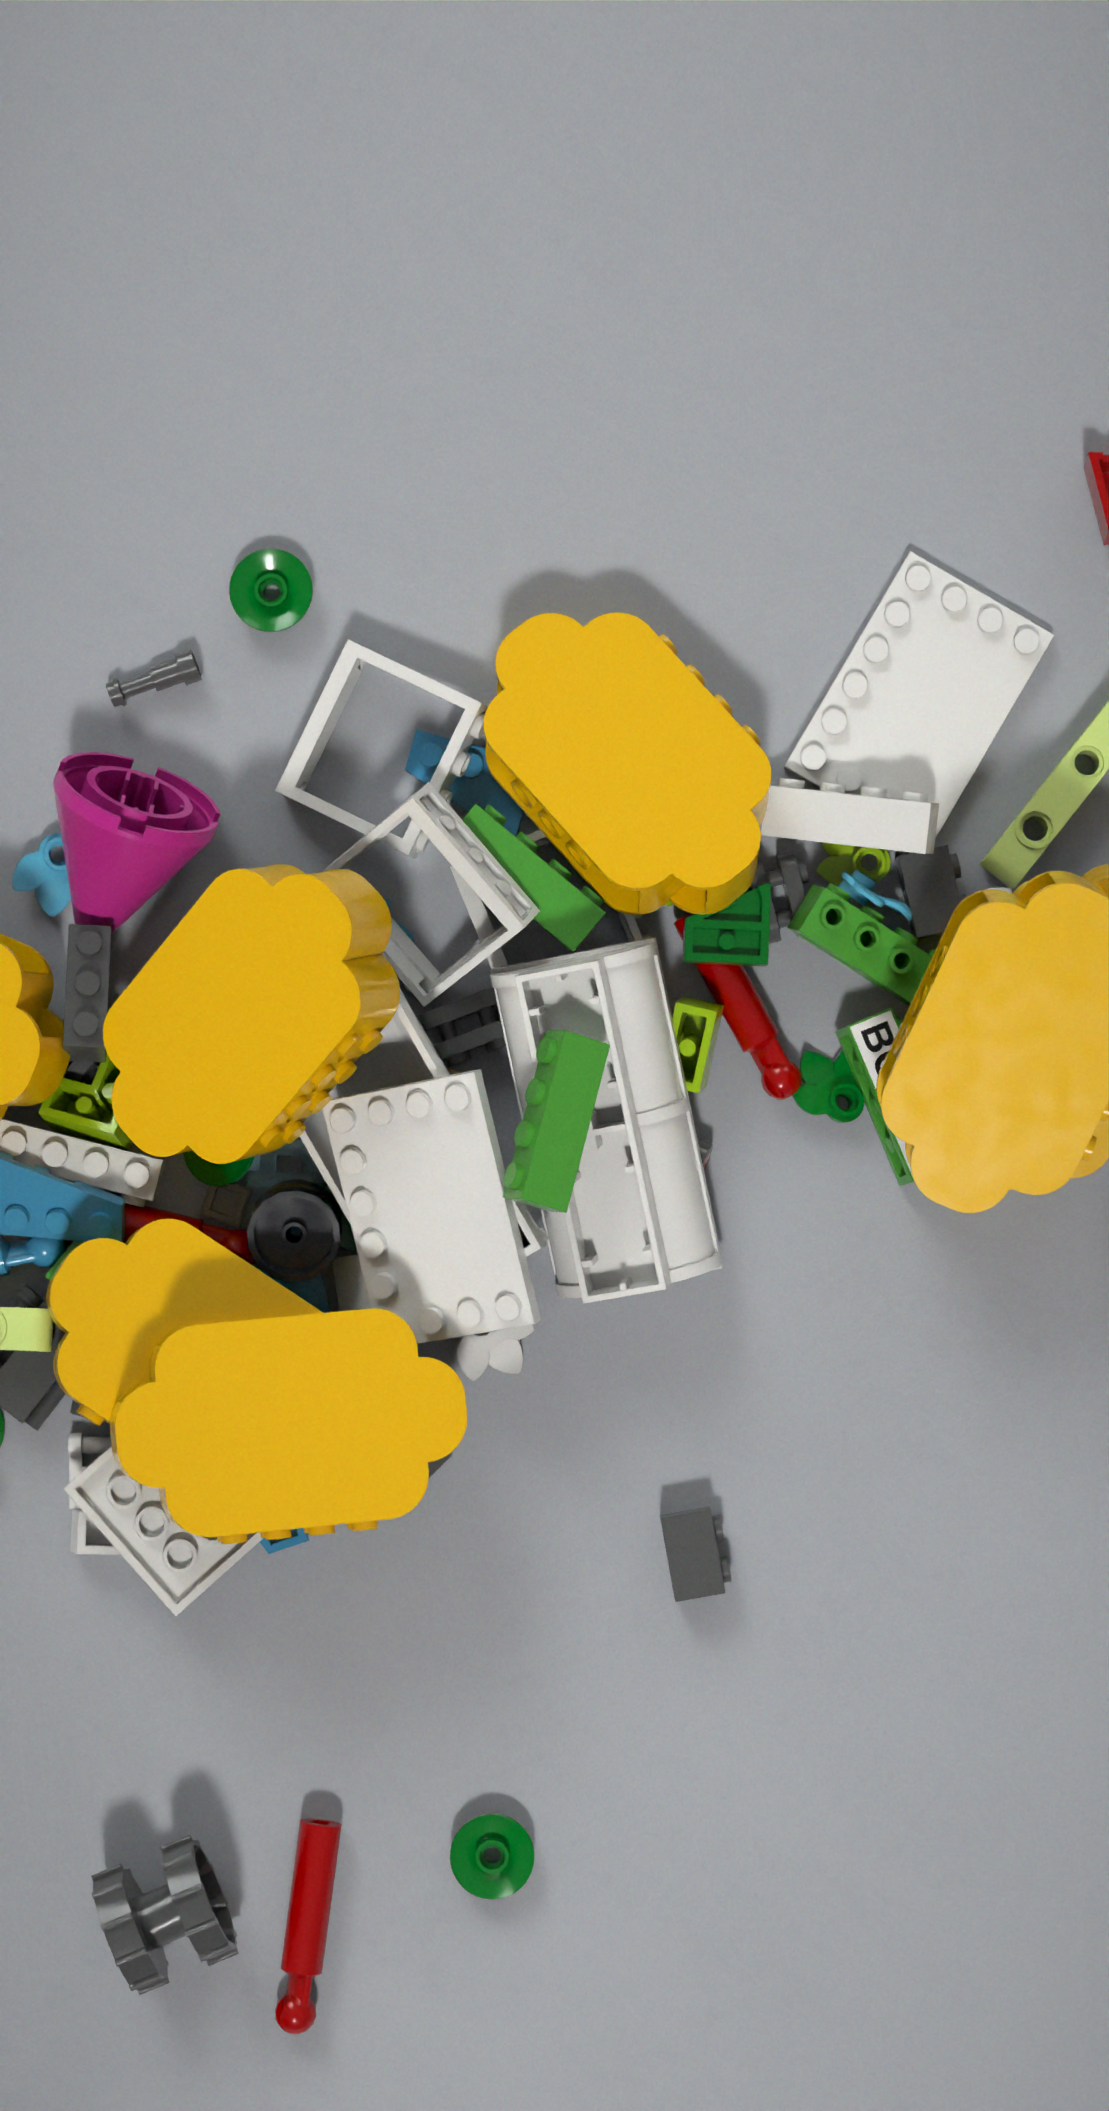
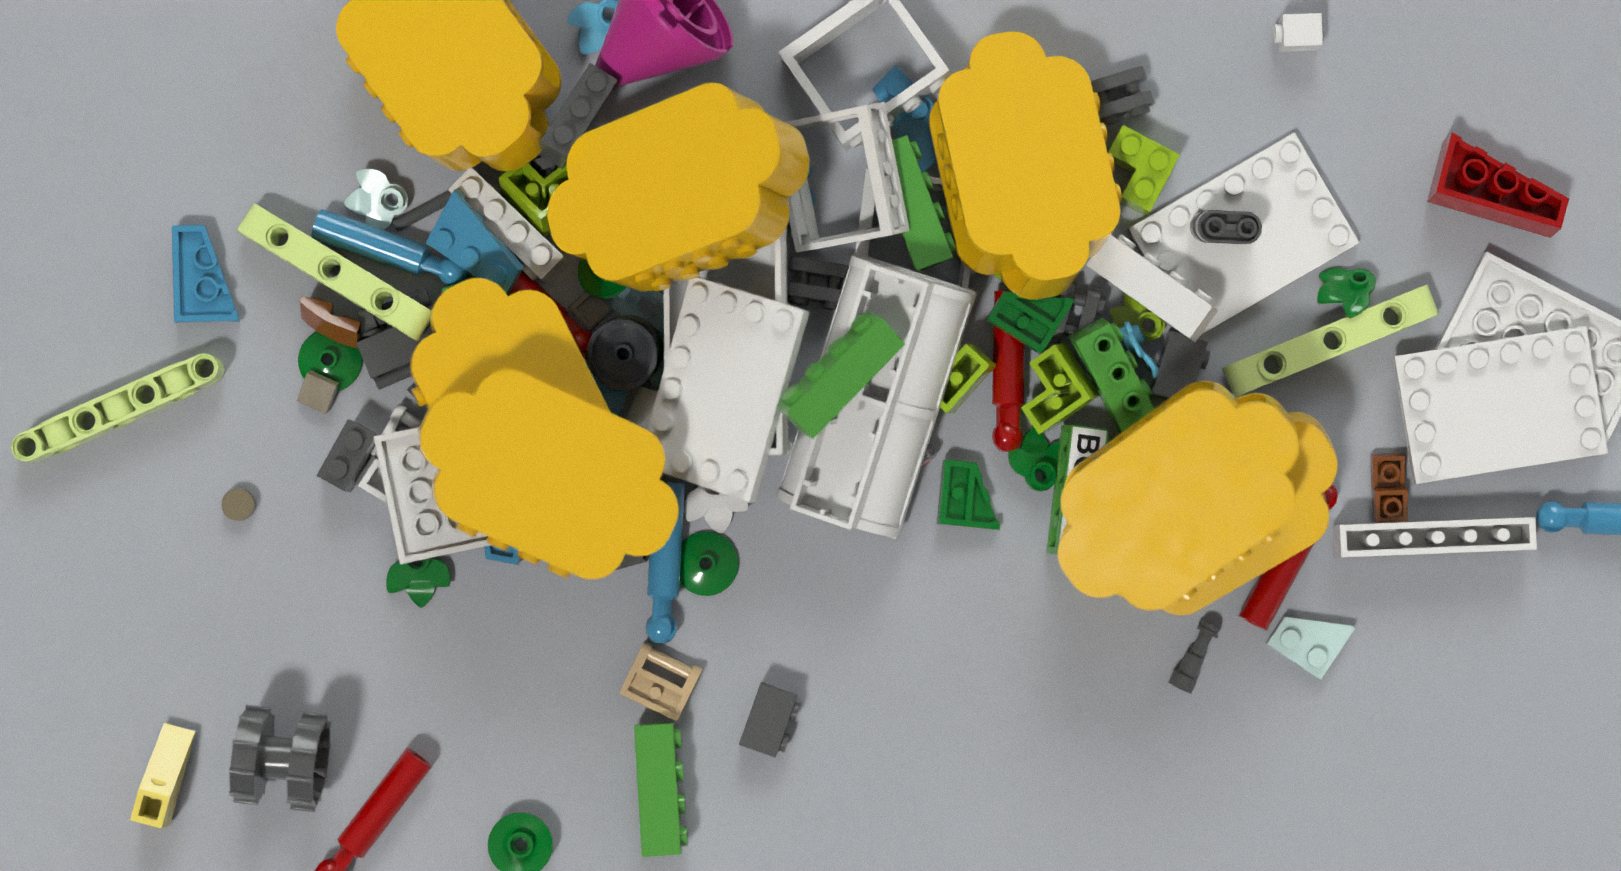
camera: 30 degrees right, 0 degrees up
none -> light yellow slope [130,723,196,829]
none -> dark grey brick [316,419,379,492]
none -> green plate [386,557,450,608]
none -> tan plate [619,641,703,722]
none -> bright green brick [634,722,688,857]
none -> dark azure piece [645,482,685,643]
none -> green dish [680,532,739,596]
none -> green wing [936,459,1000,530]
none -> lime brick [1021,342,1100,434]
none -> dark grey brick [1091,66,1155,126]
none -> lime brick [1107,125,1180,216]
none -> dark grey brick [1190,210,1262,244]
none -> white brick [1273,13,1323,52]
none -> green plate [1317,267,1376,319]

